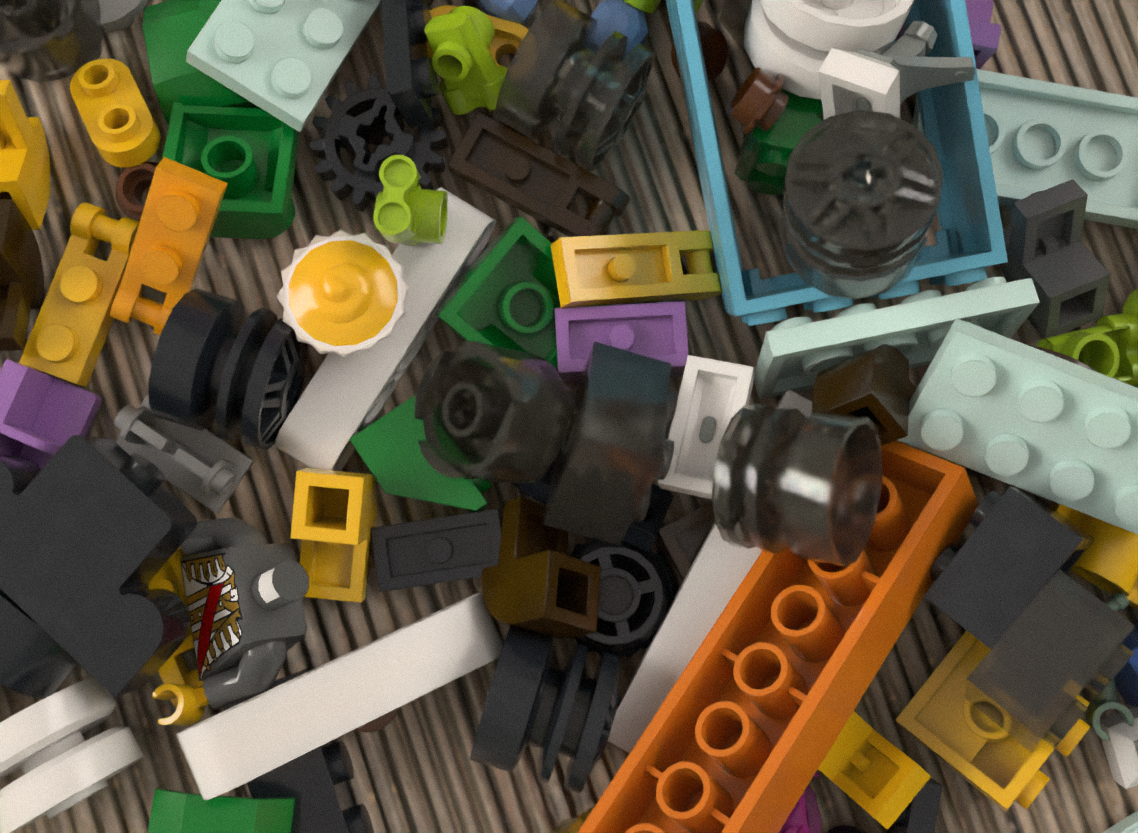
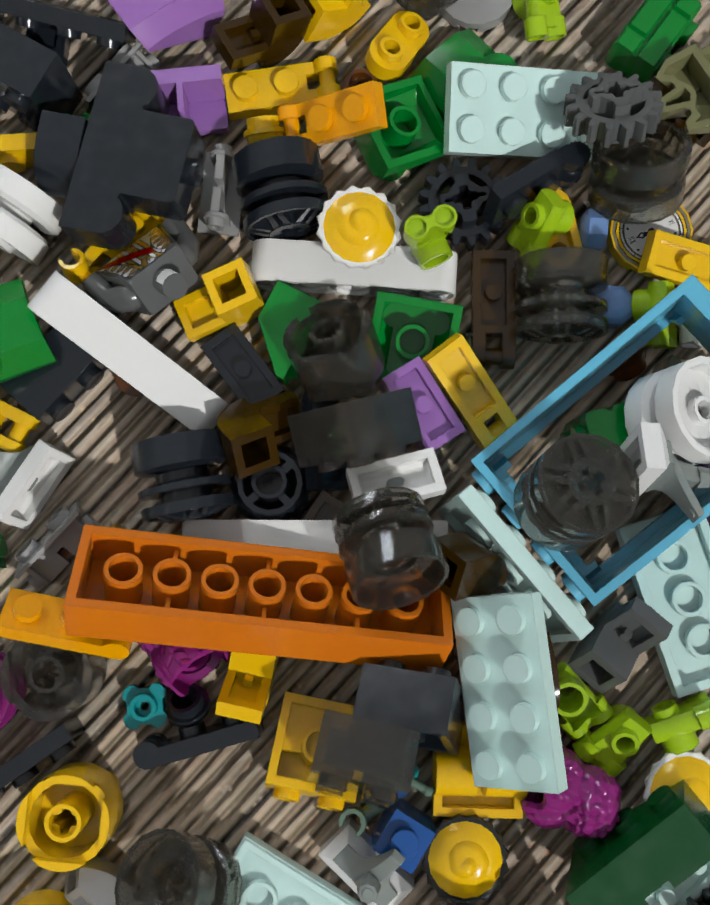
camera: 60 degrees right, 0 degrees up
reddish brown plate [727,67,789,134] -> none
none -> yellow plate [243,115,285,145]

